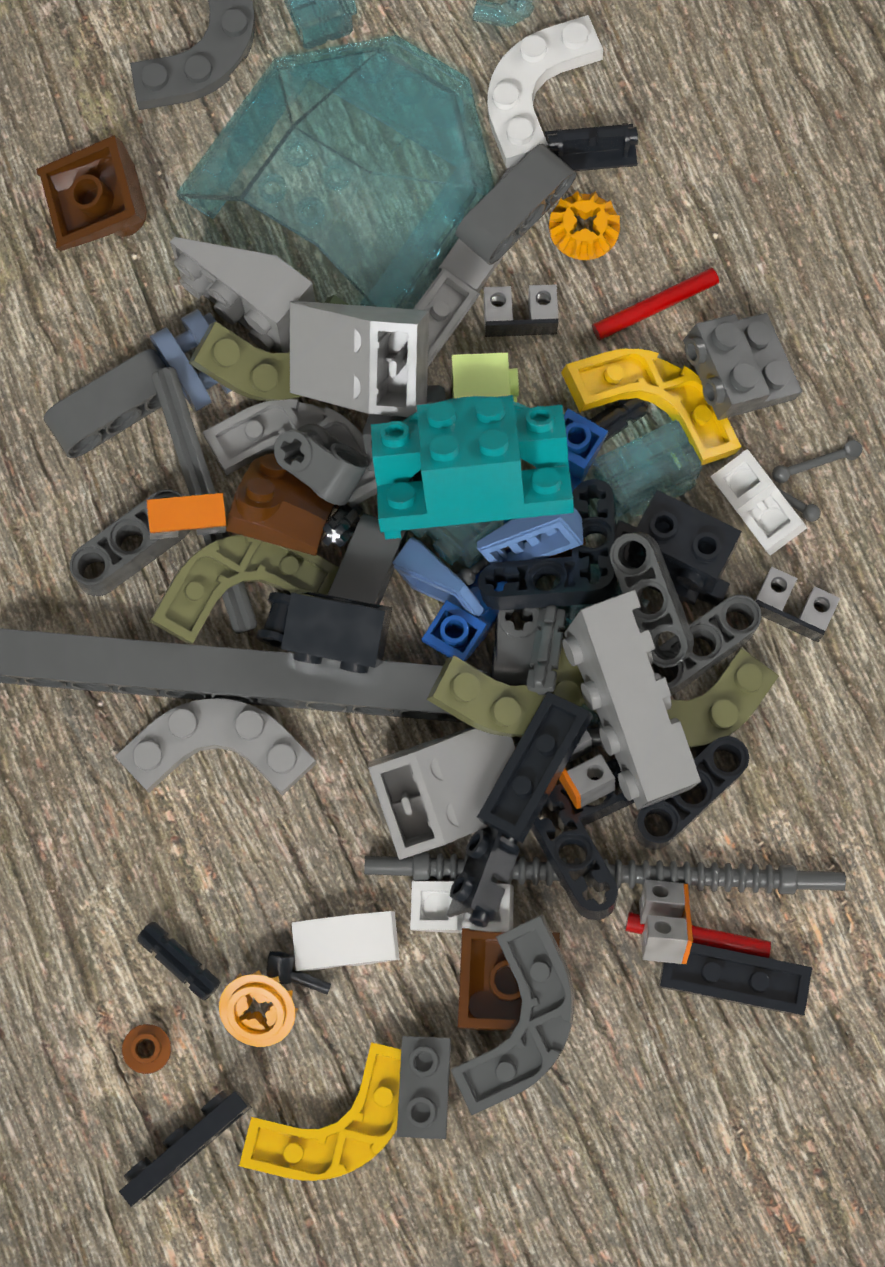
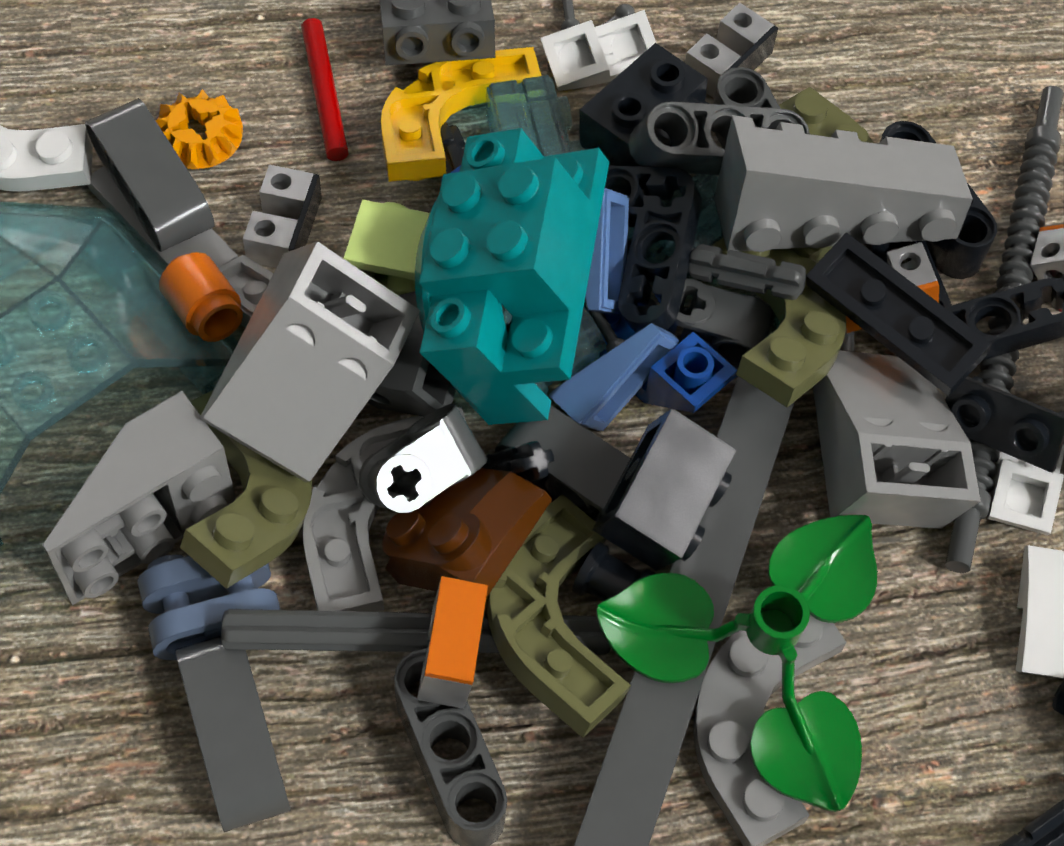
camera: 80 degrees left, 15 degrees down
black hinge [545,123,638,171] -> none
none -> orange brick [159,252,243,342]
none -> green plant [596,515,878,812]

